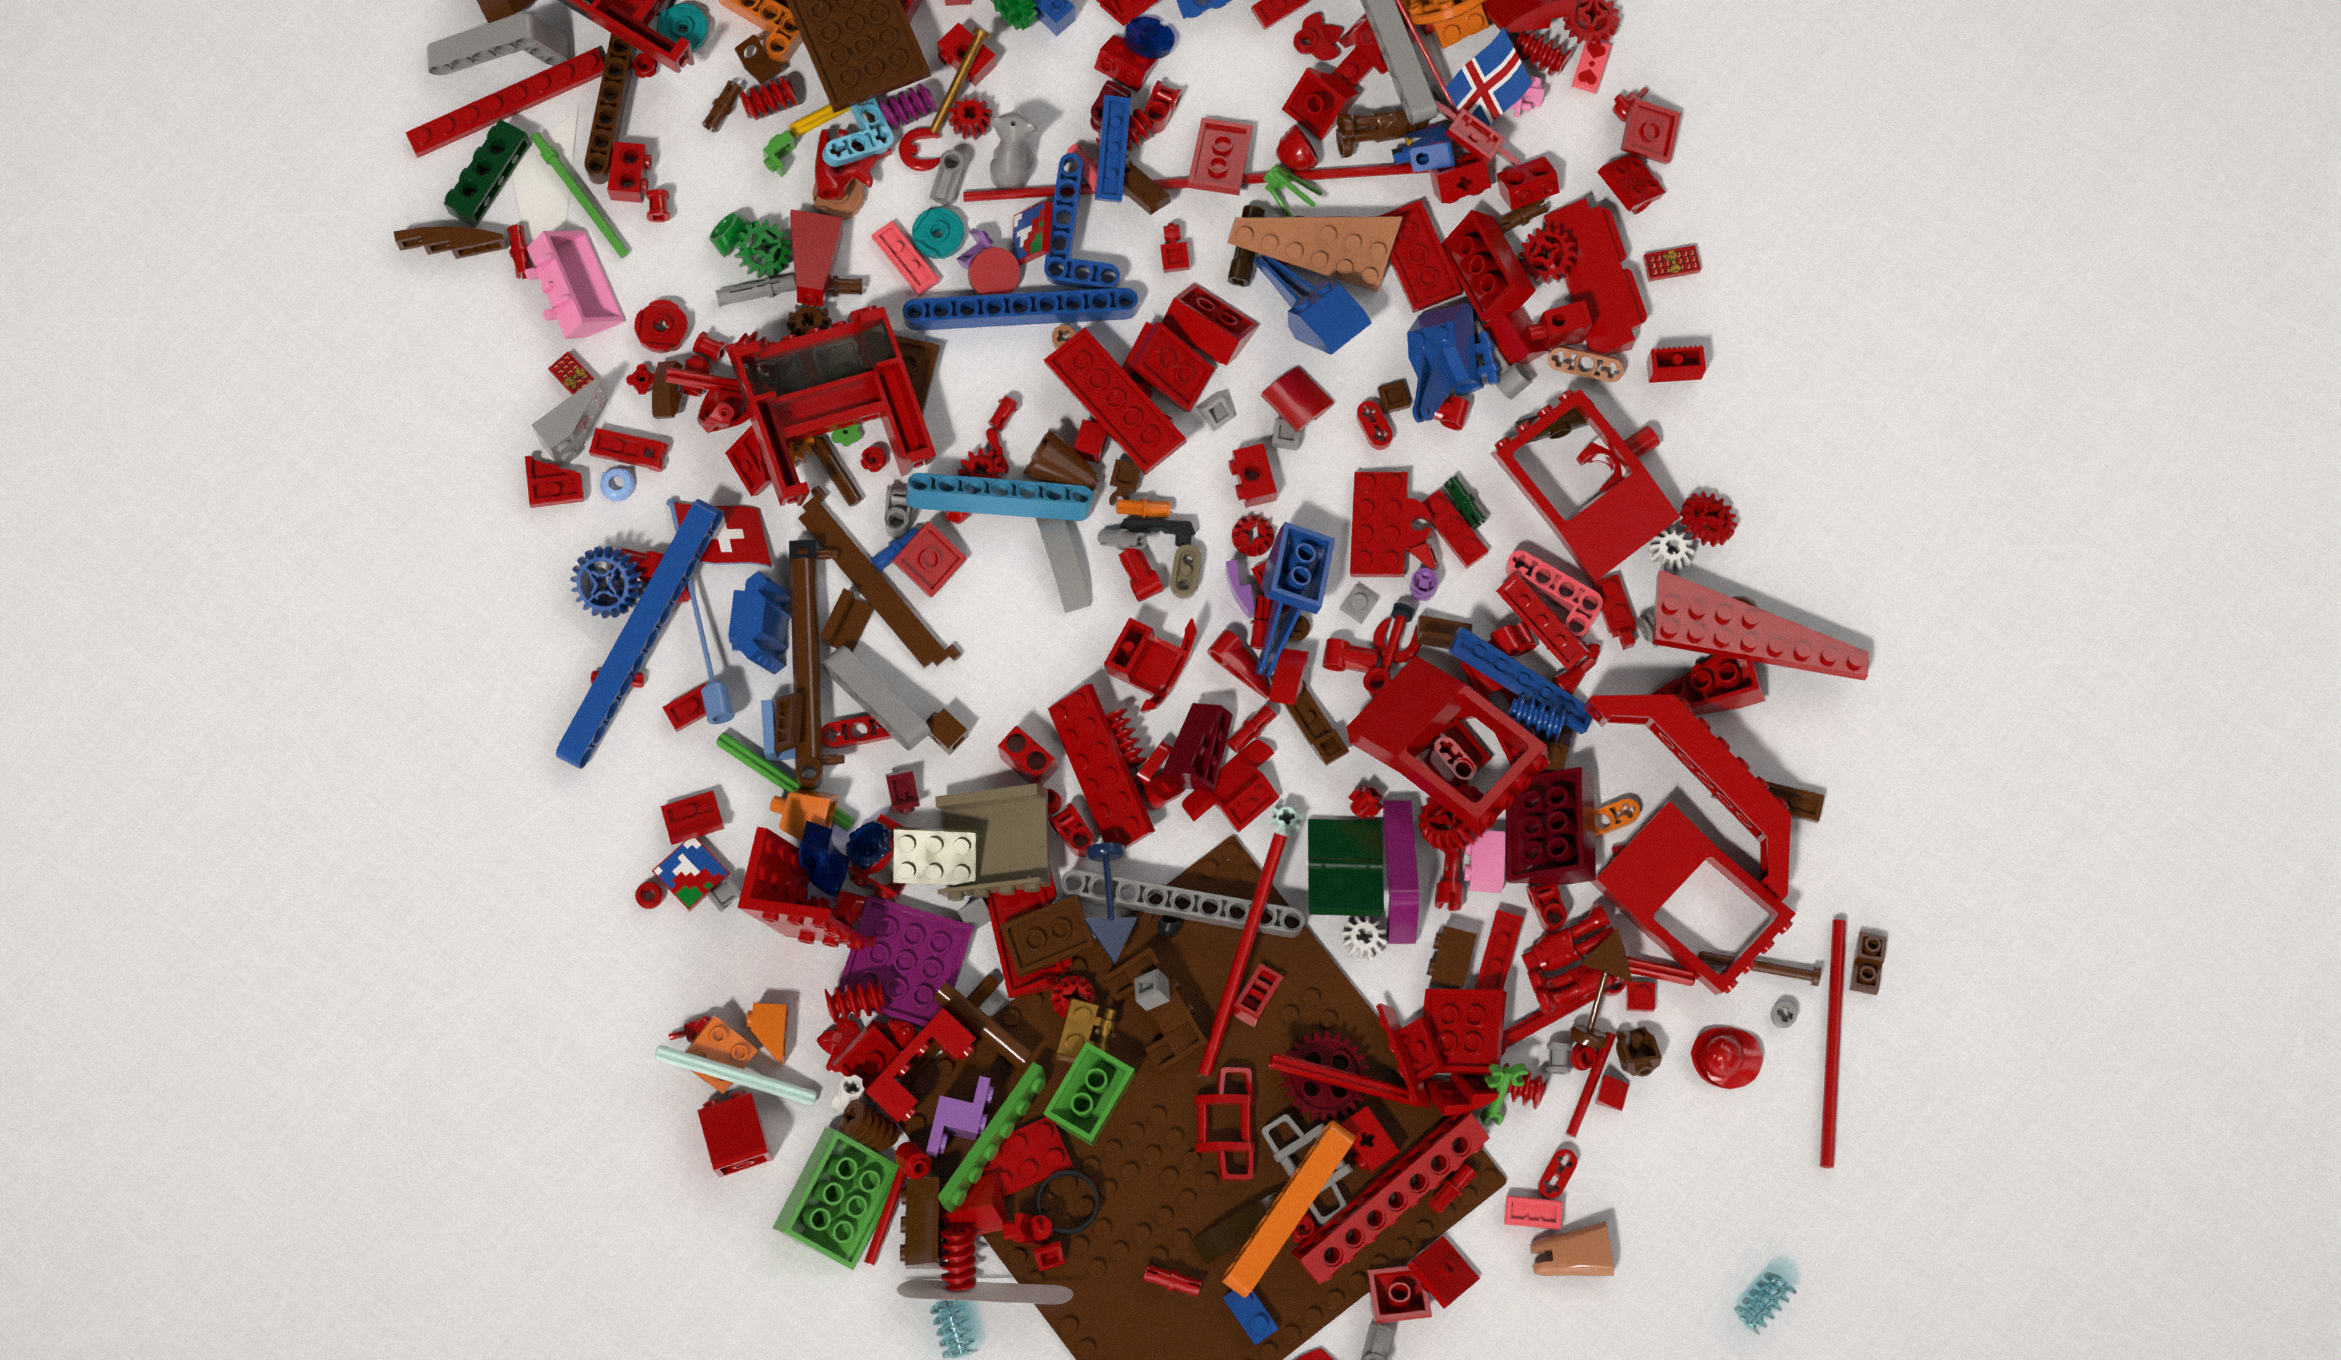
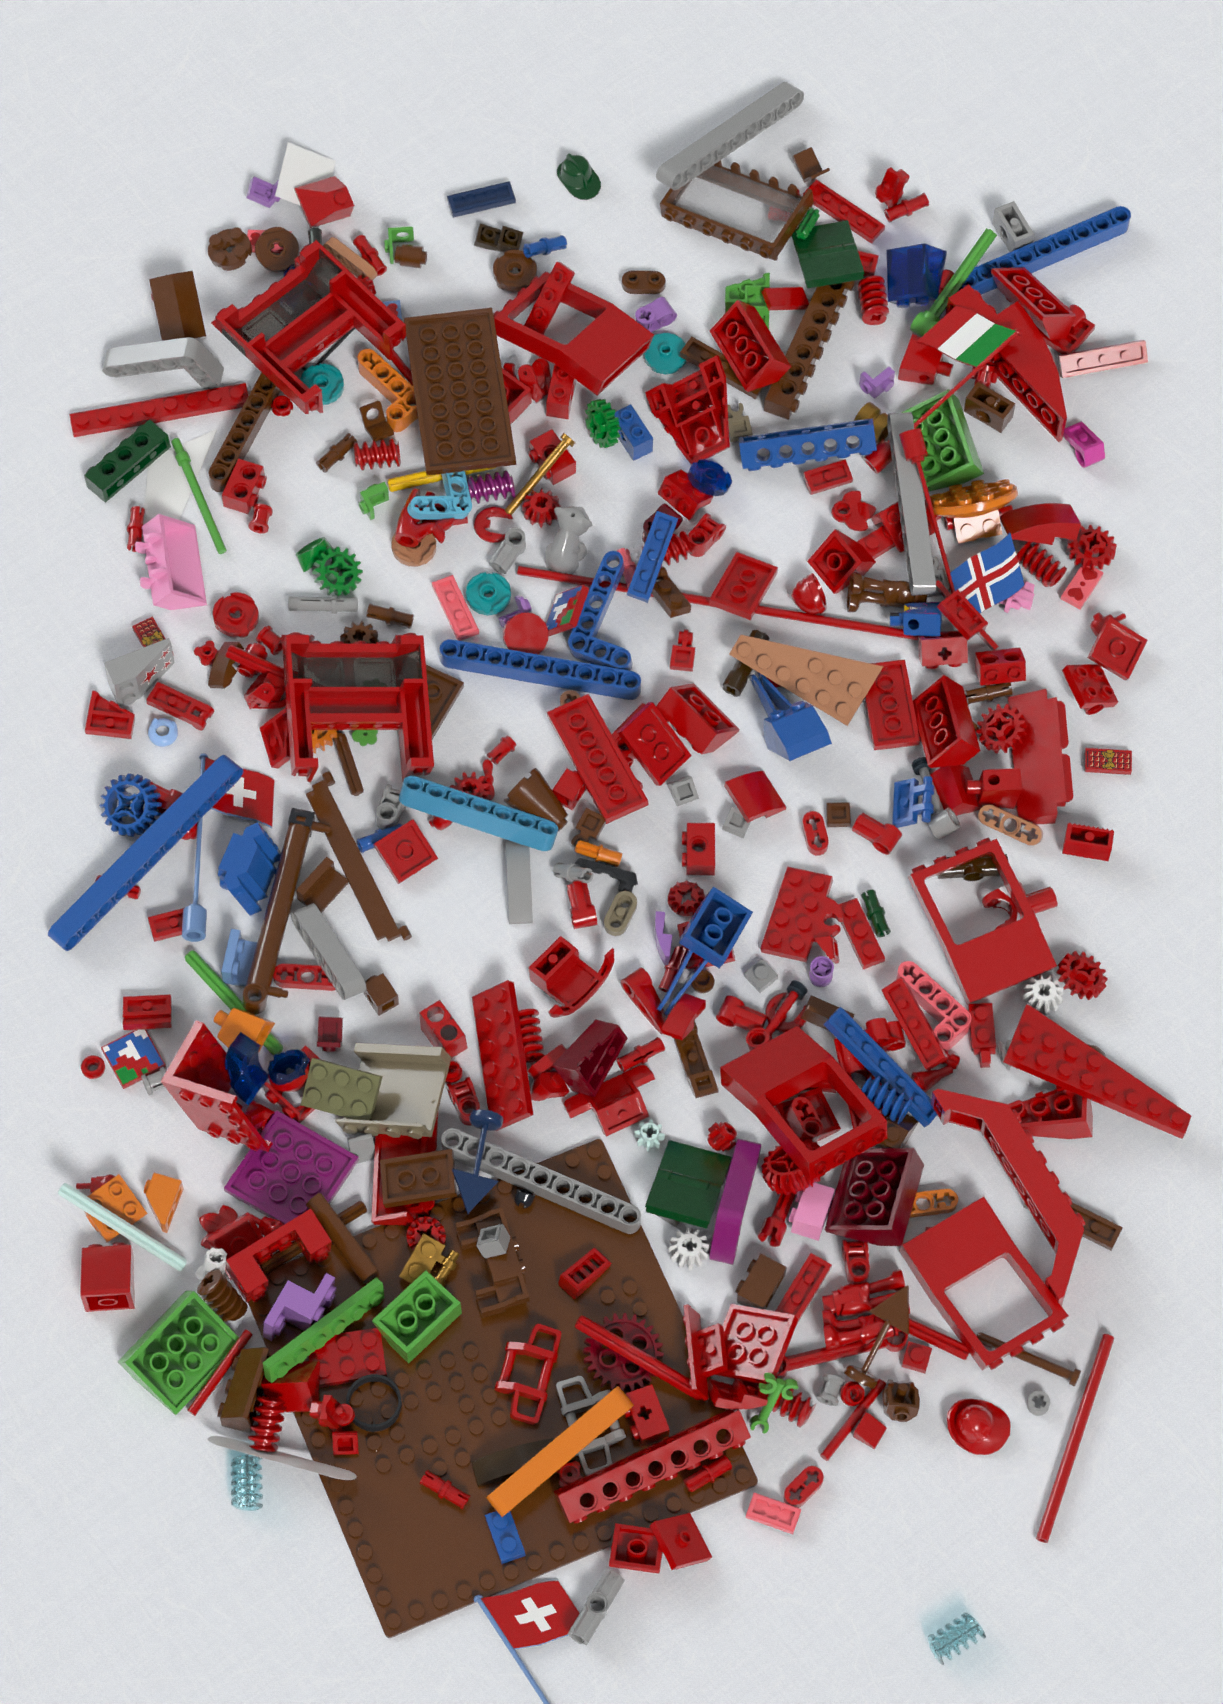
camera: 15 degrees right, 10 degrees down
reddish brown slope [393,226,507,259] -> none
reddish brown plate [774,692,803,752] -> none
red slope [790,209,843,307] -> none
red piece [825,978,885,1023] -> none
red plate [860,447,887,472] -> none
red brick [895,1142,931,1179] -> none
red piece [1198,833,1287,1077] -> none
bright green plant [1263,164,1322,217] -> none
blue slope [1407,303,1477,423] -> none
nougat piece [1530,1221,1614,1276] -> none
reddish brown slope [1849,932,1887,995] -> none

